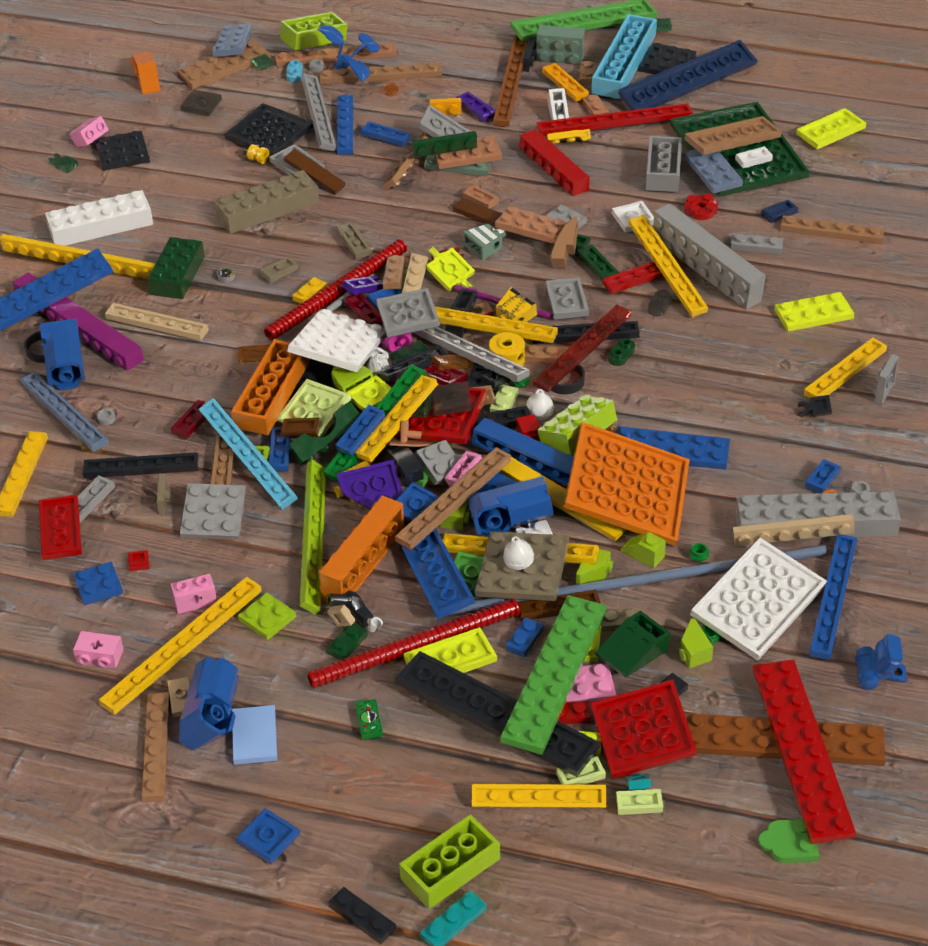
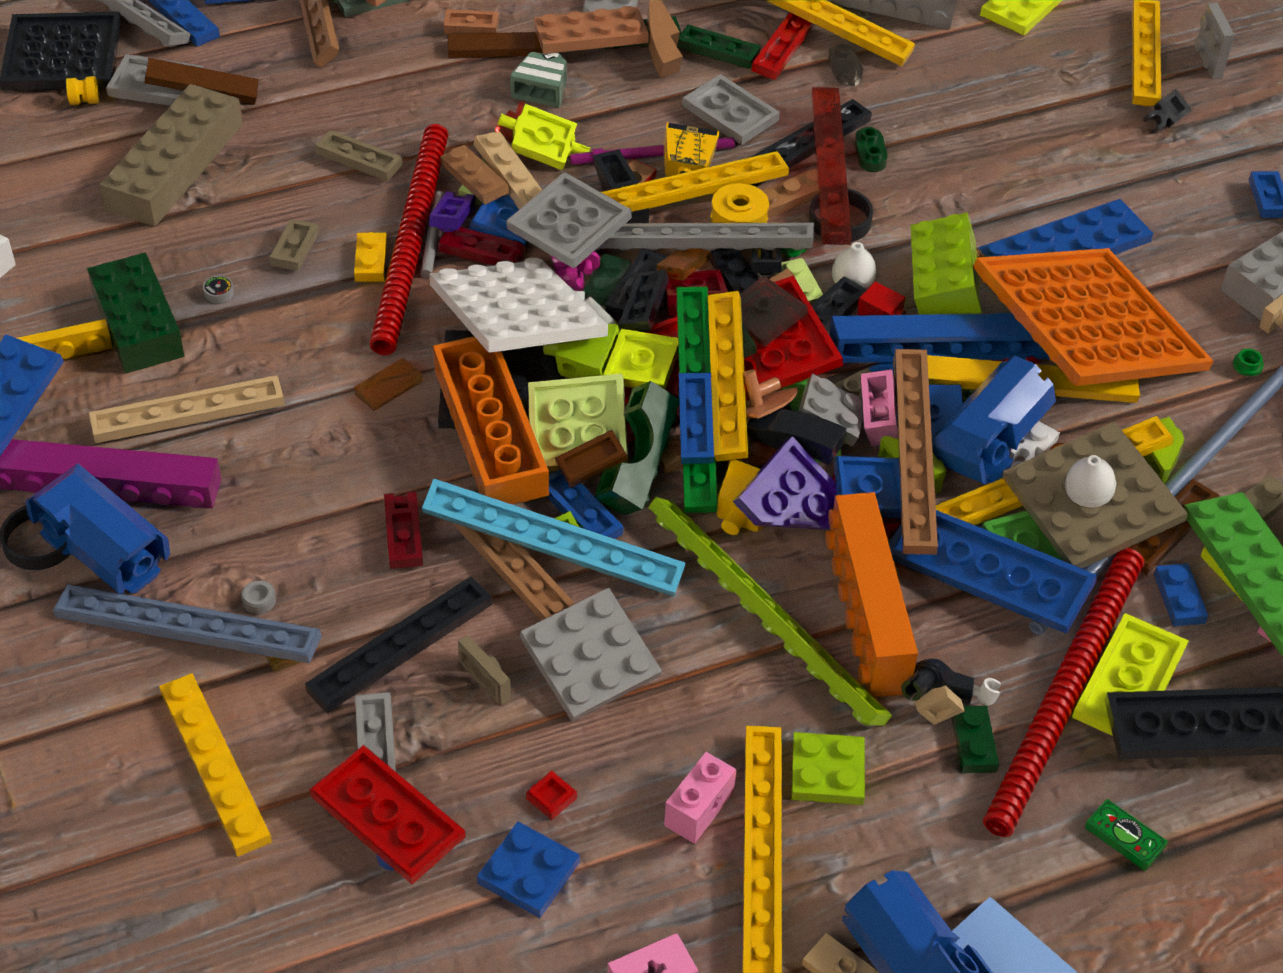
camera: 40 degrees left, 5 degrees up
lime slope [621,532,666,569] -> none

